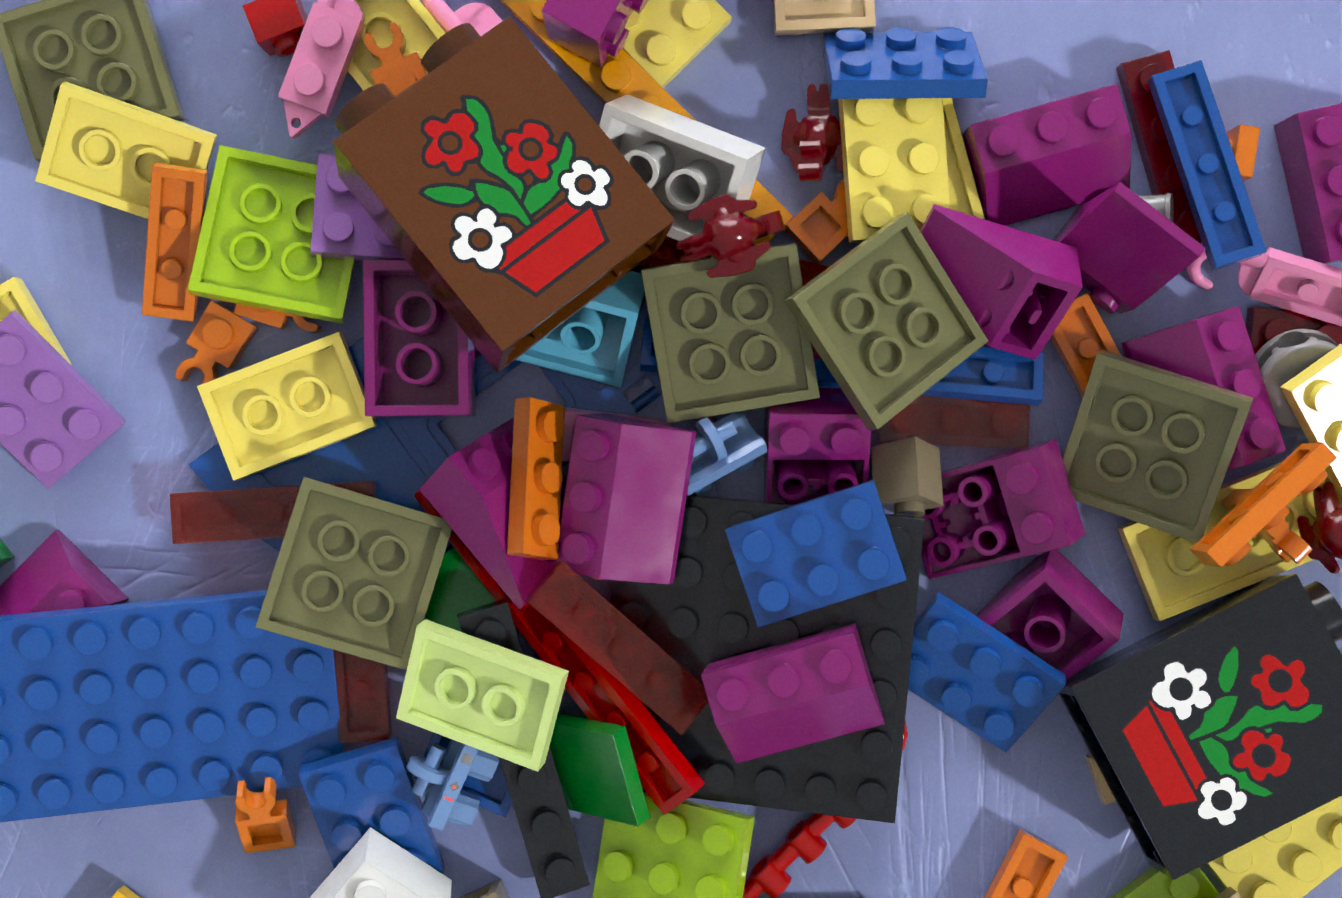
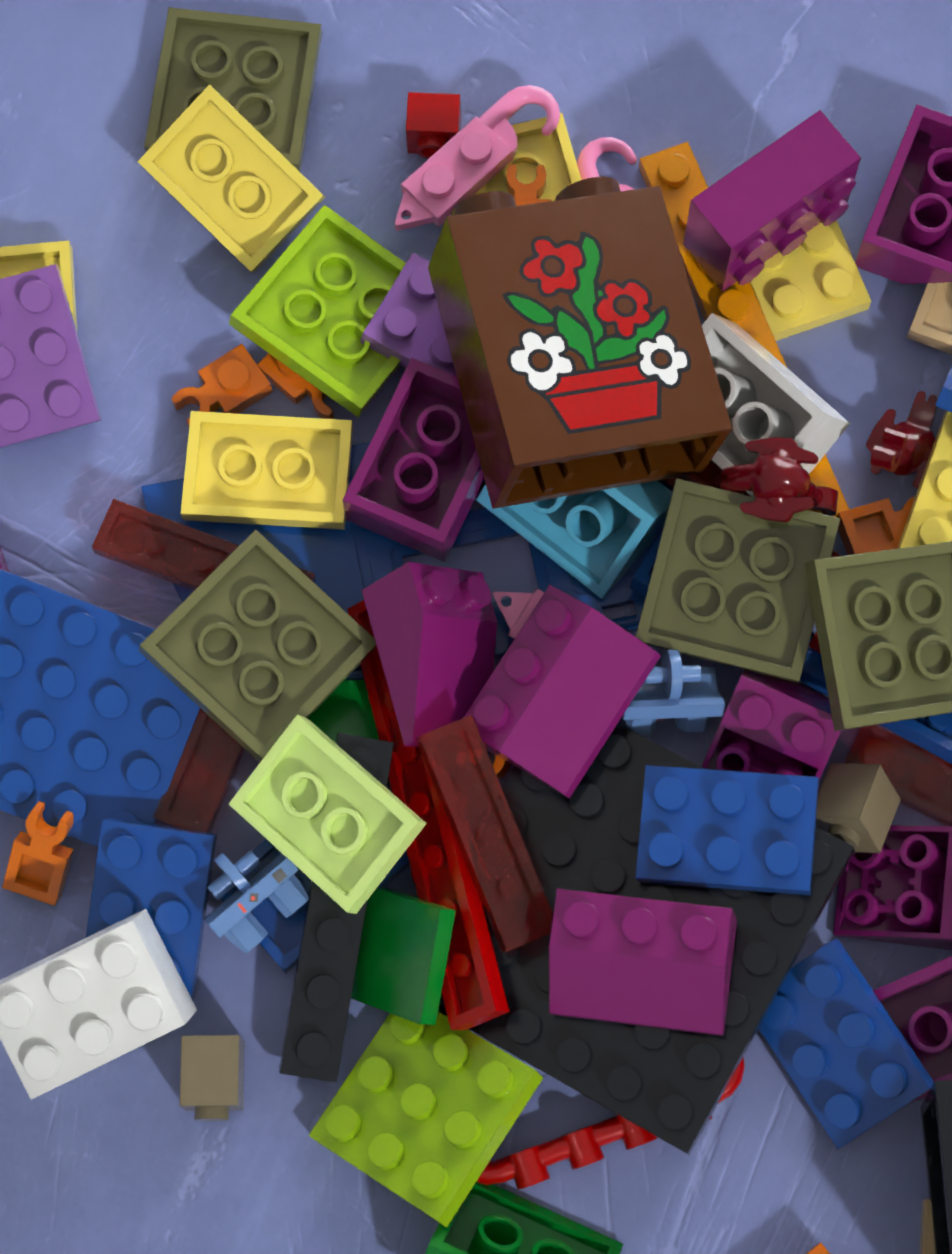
camera: 30 degrees right, 15 degrees down
orange plate [142,162,208,322] -> none
orange plate [507,397,565,560] -> none

